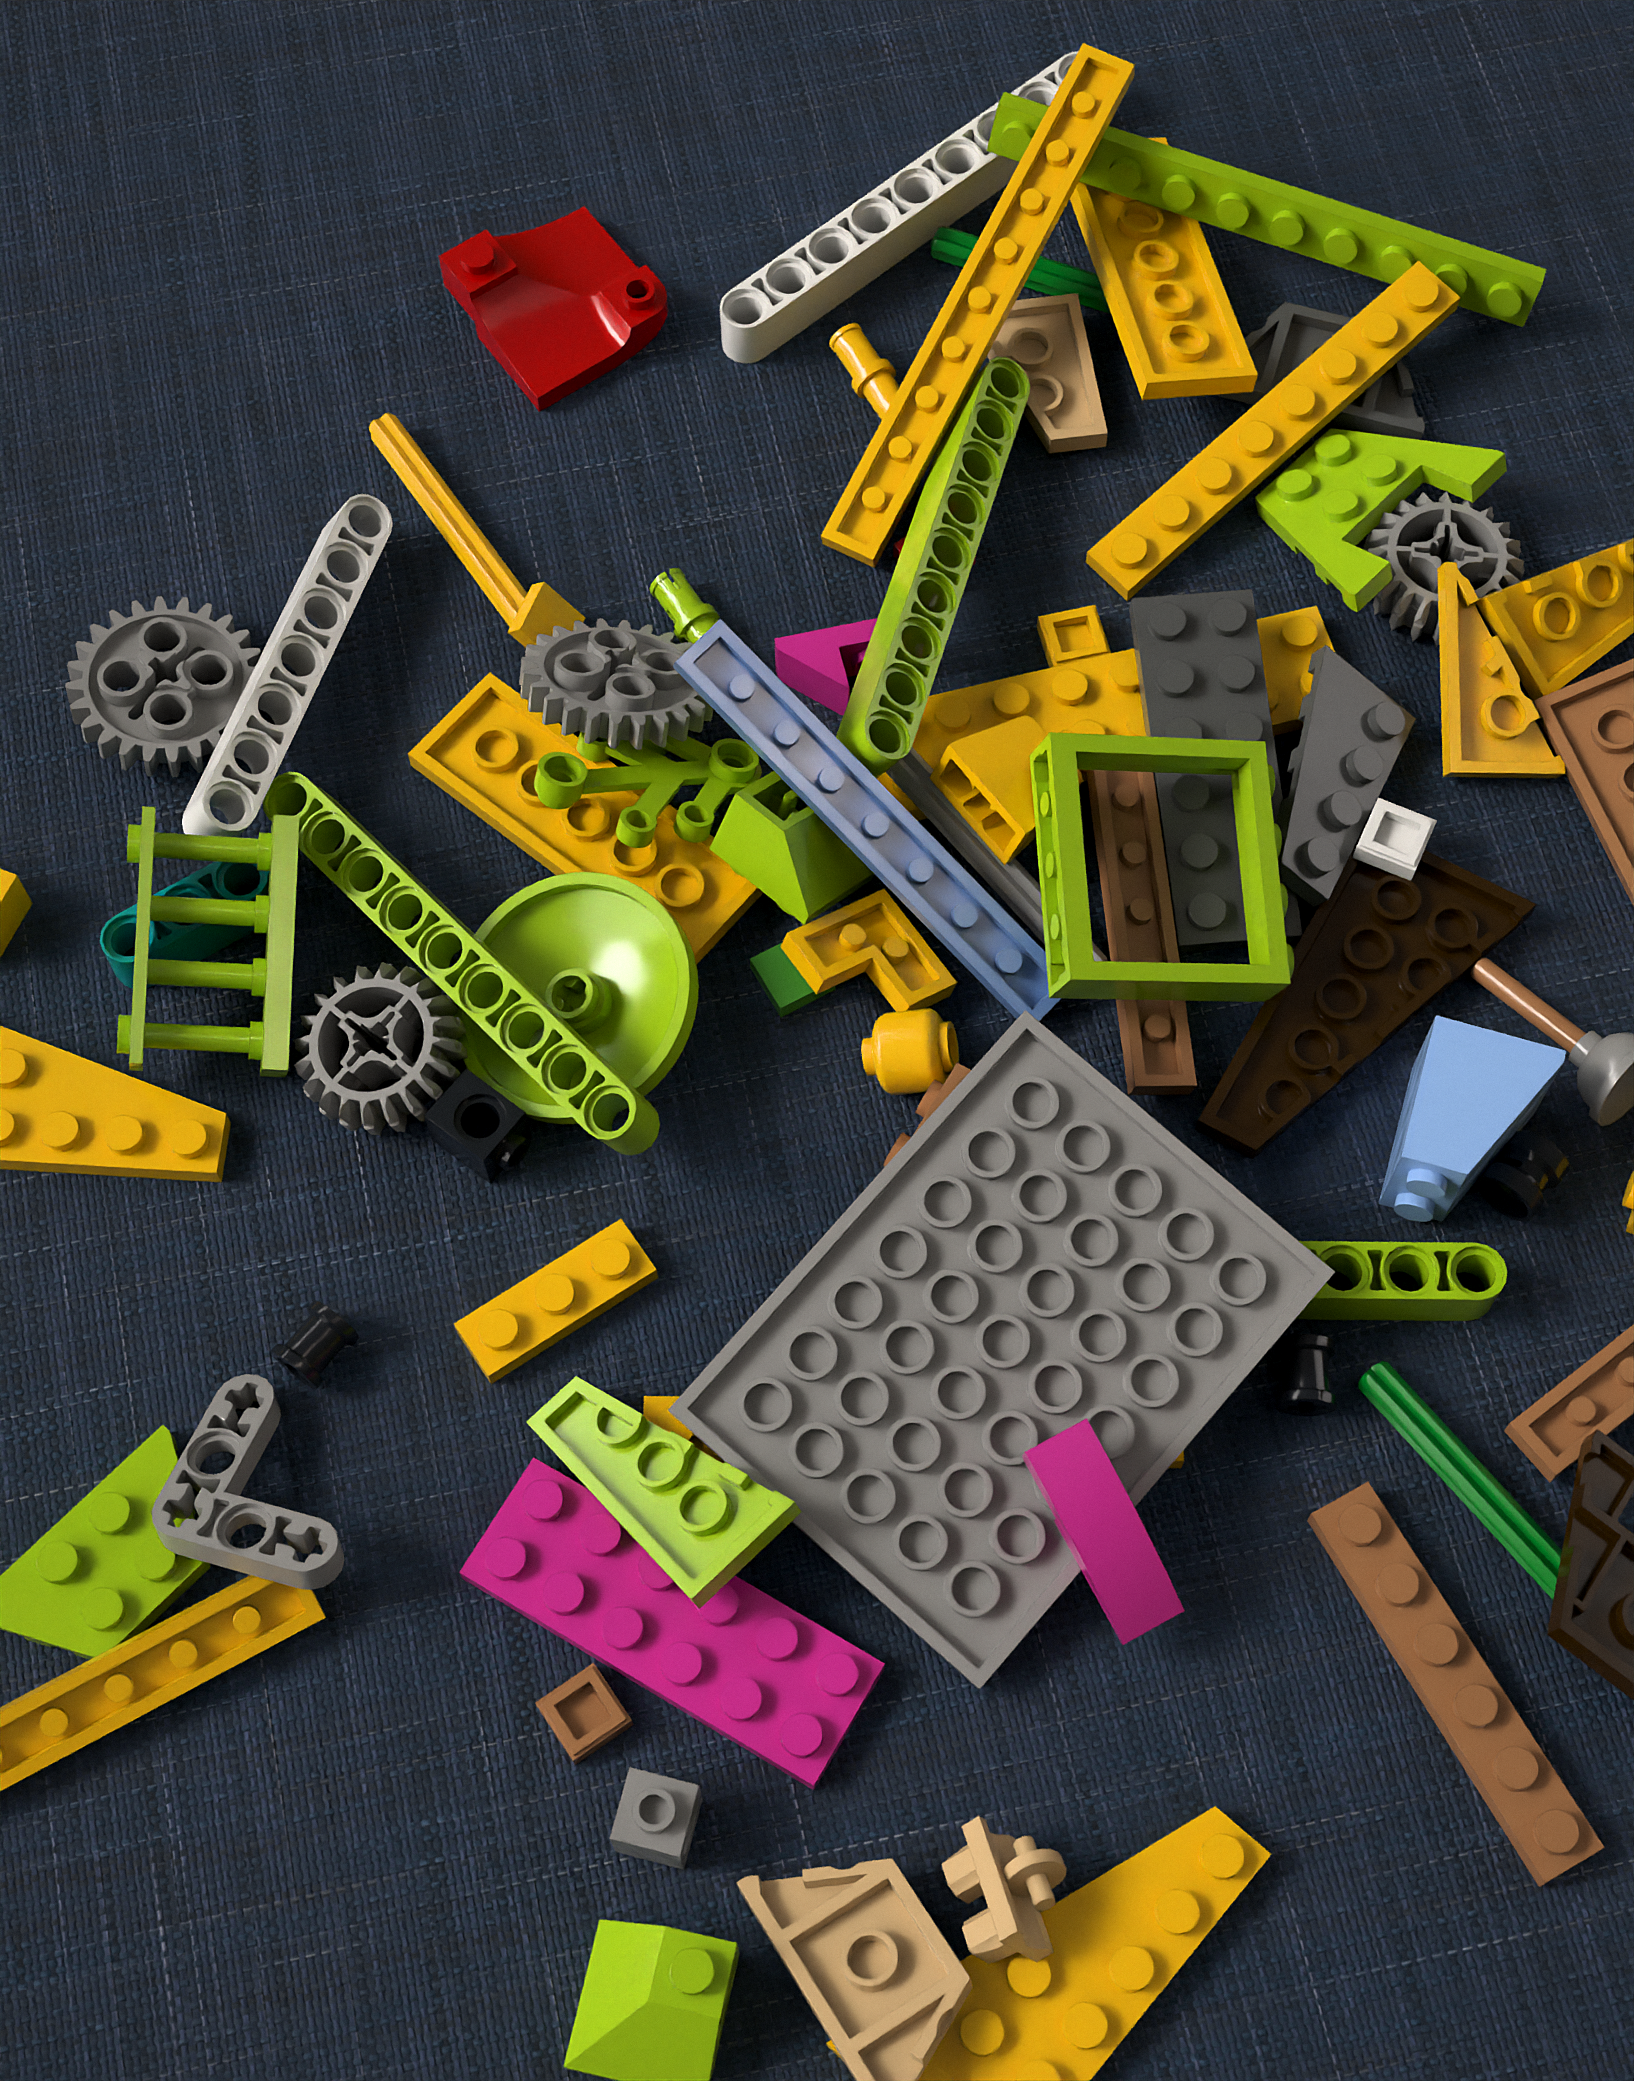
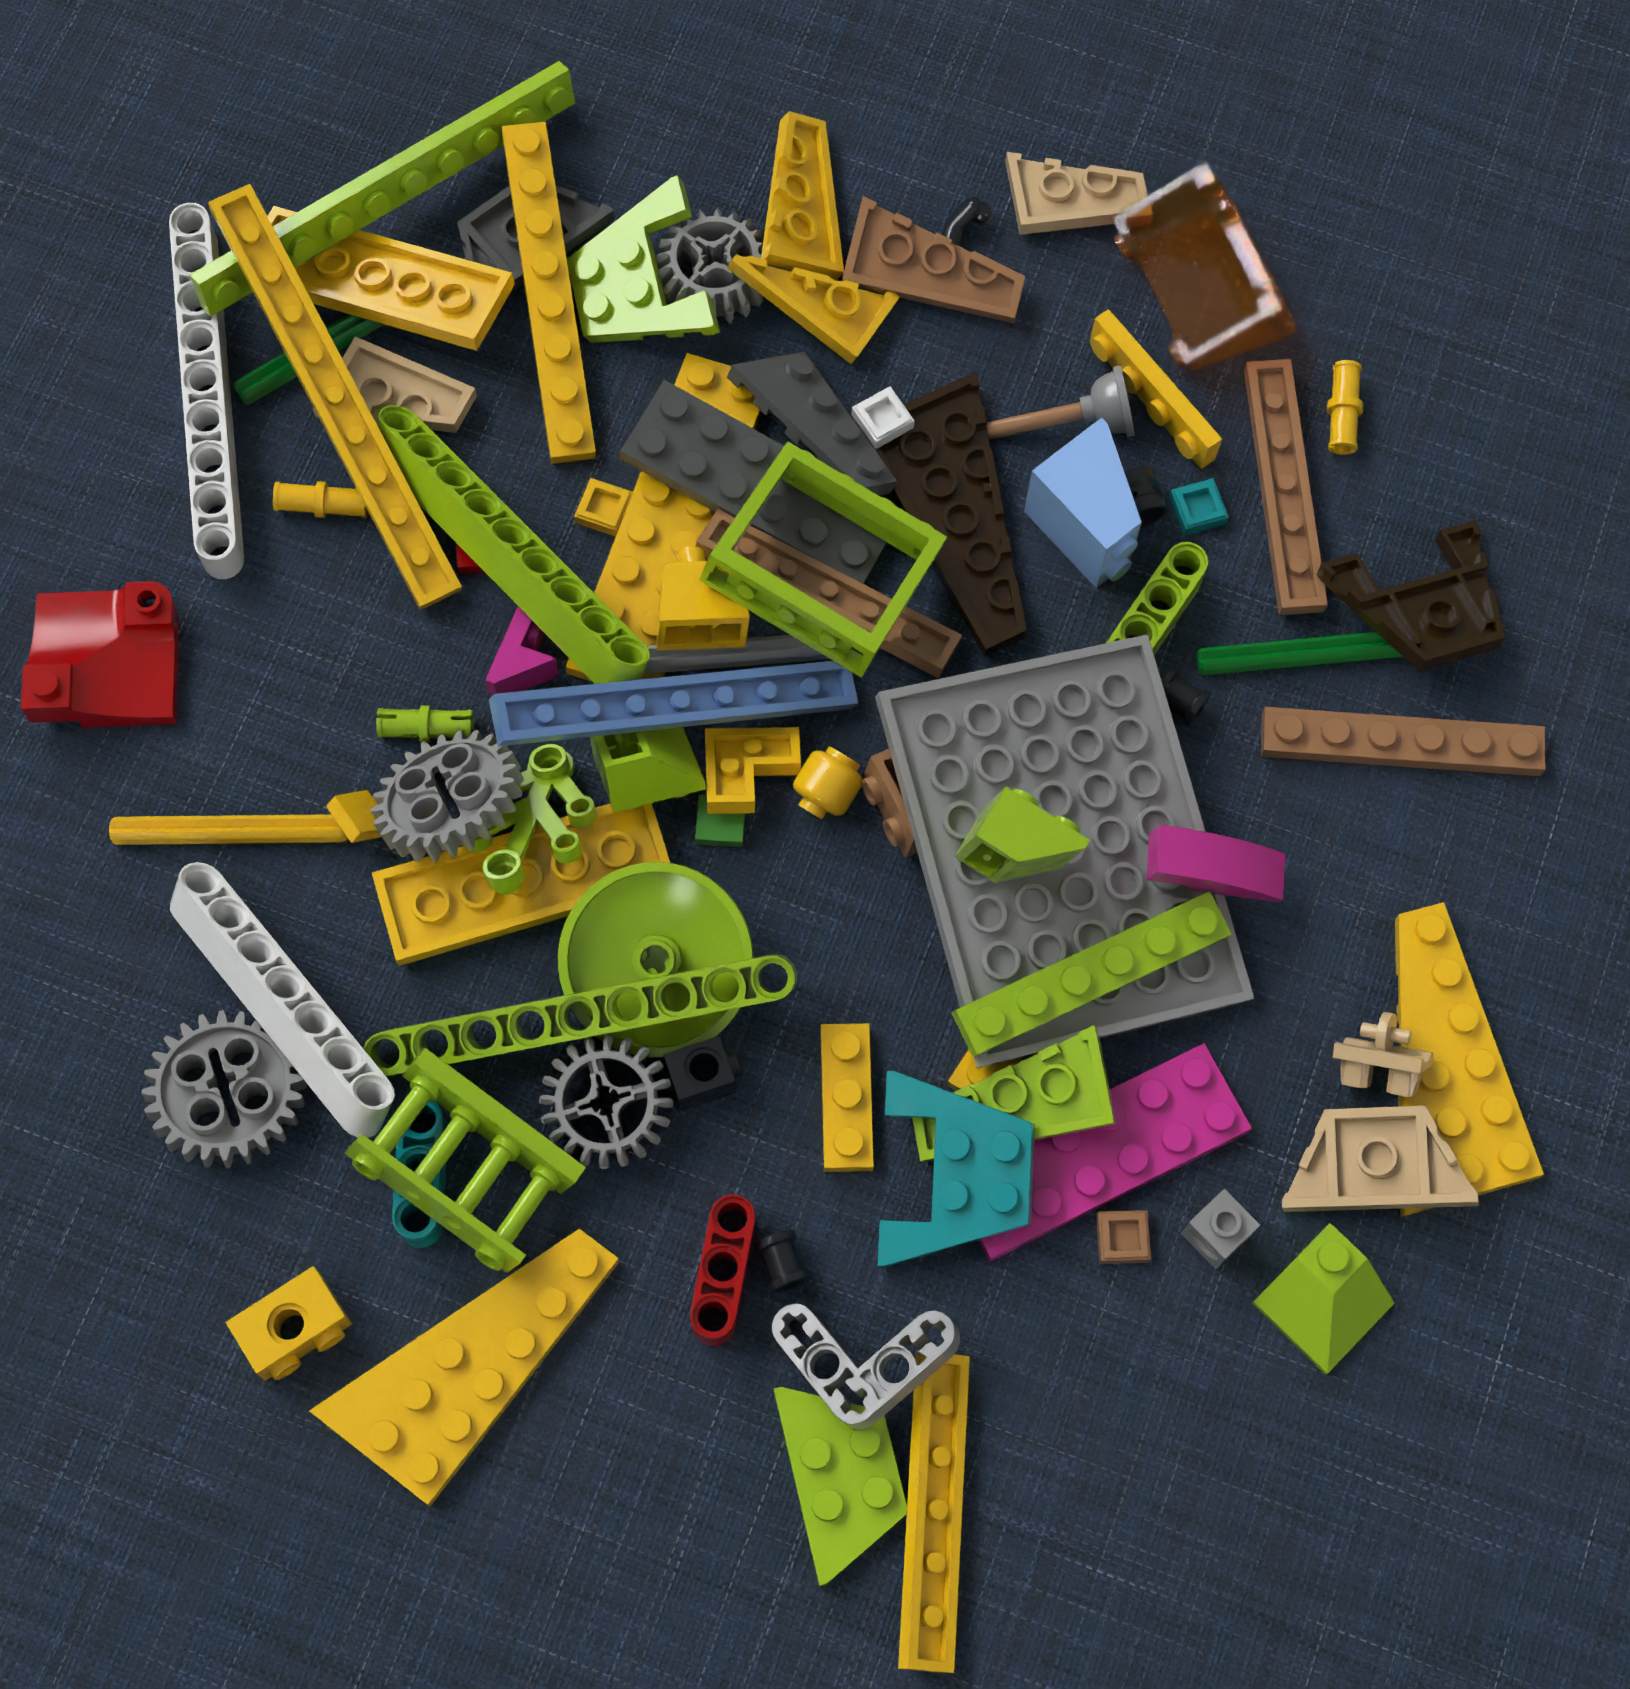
camera: 60 degrees left, 5 degrees up
none -> red beam [690,1194,755,1346]
none -> teal wing [877,1071,1035,1267]
none -> lime plate [951,891,1232,1057]
none -> lime slope [954,786,1090,883]
none -> teal tile [1169,478,1229,536]

